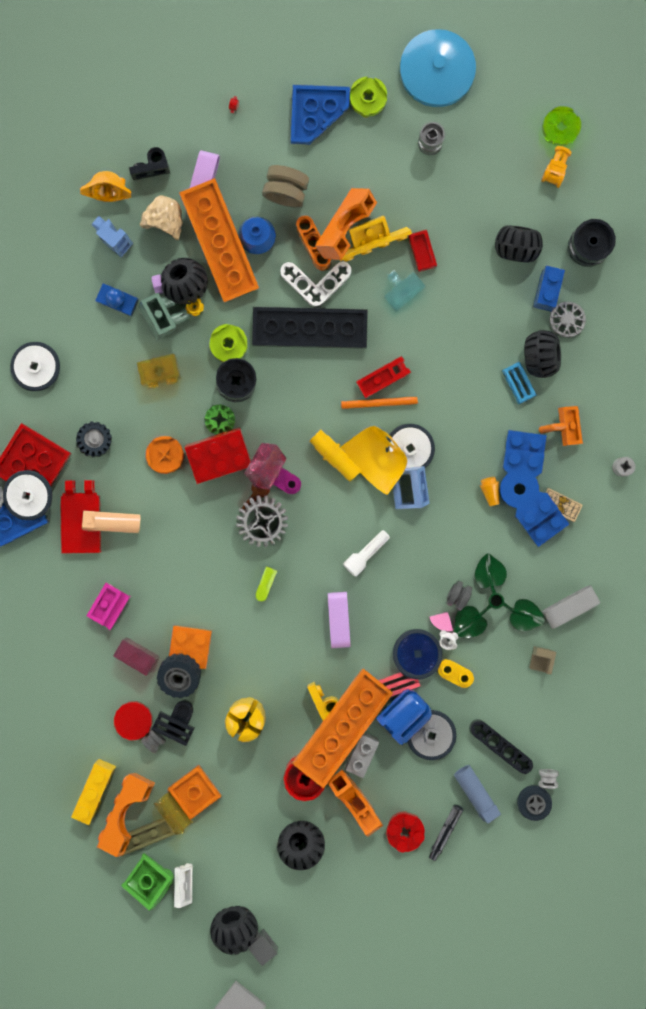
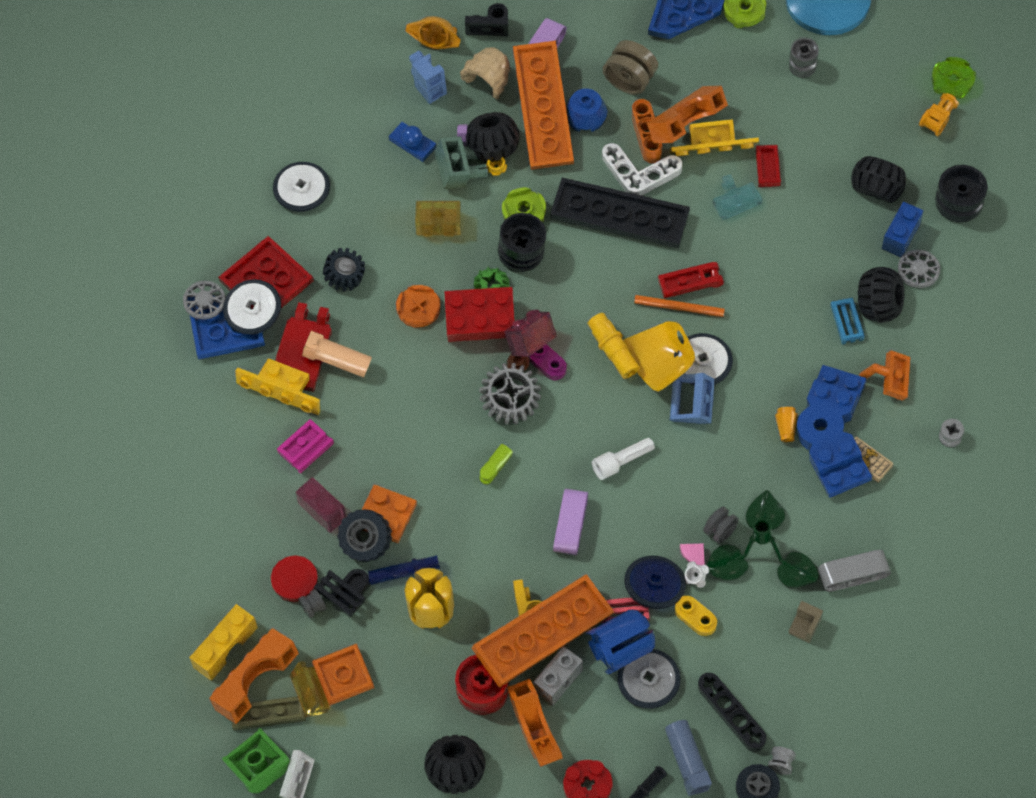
camera: 20 degrees right, 25 degrees down
none -> yellow bracket [235,358,320,415]
none -> clear blue pin [368,555,440,585]

